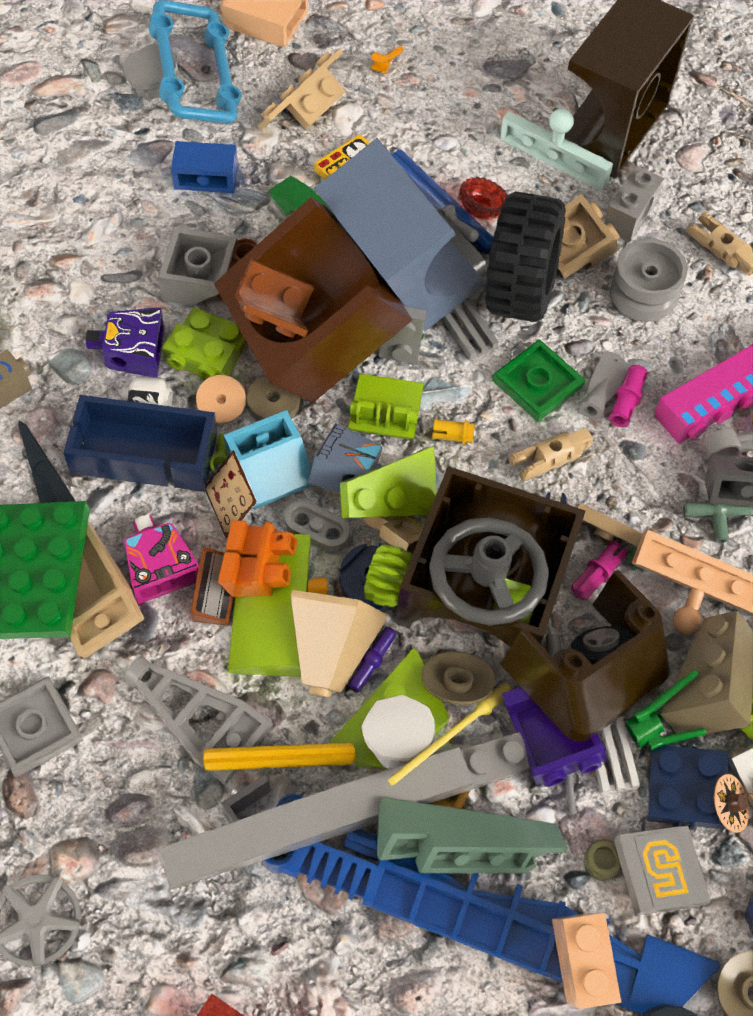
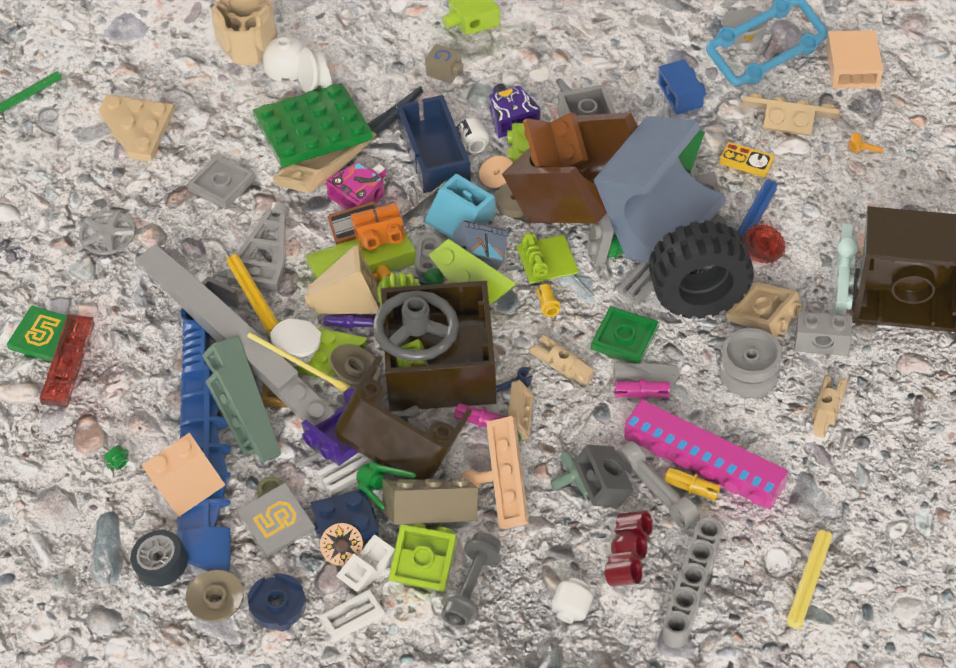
camera: 70 degrees right, 10 degrees down
none -> green hinge [422,268,445,285]

